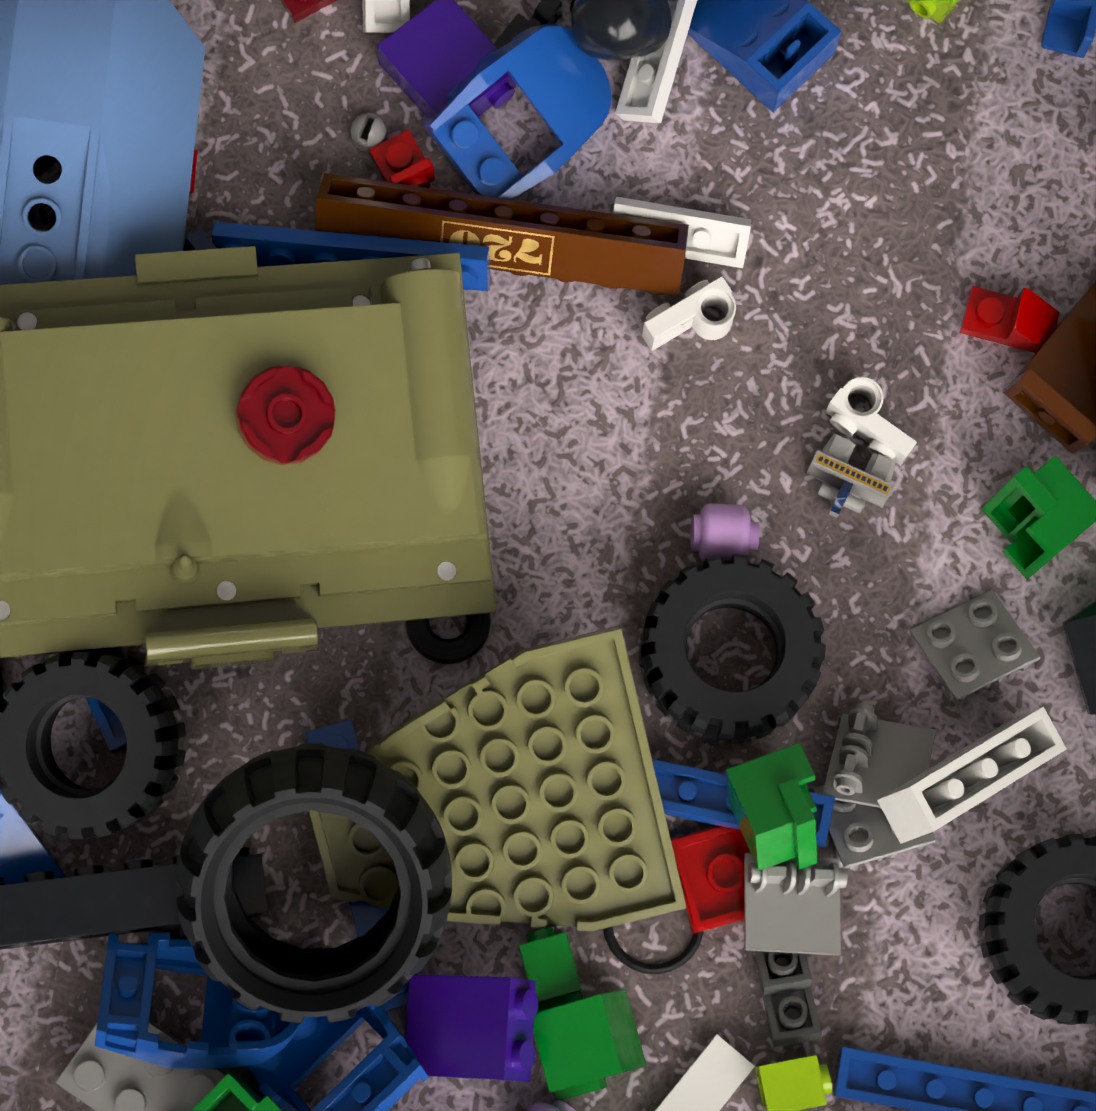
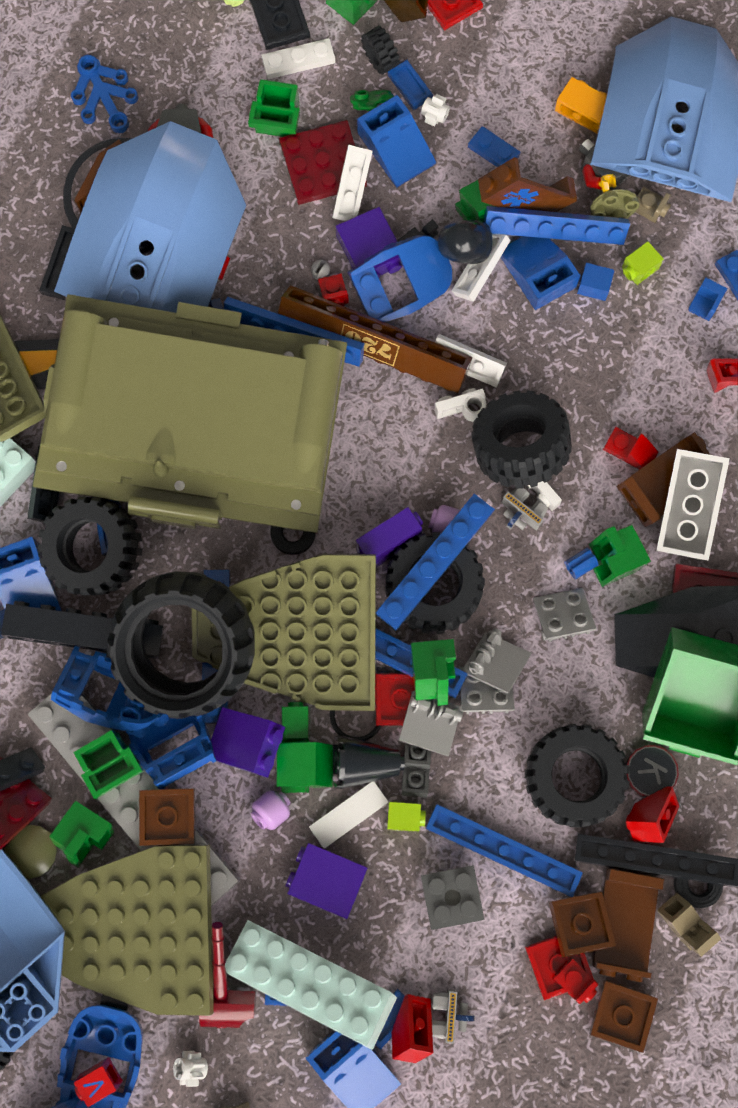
camera: 20 degrees right, 0 degrees up
dark red tile [236,366,335,465] -> none
white brick [877,706,1067,844] -> none
none -> black cone [333,735,405,789]
none -> dark purple brick [356,507,423,568]
none -> blue plate [376,493,495,630]
none -> black tyre [471,390,572,489]
none -> blue piece [564,547,599,580]
none -> blue panel [577,263,614,301]

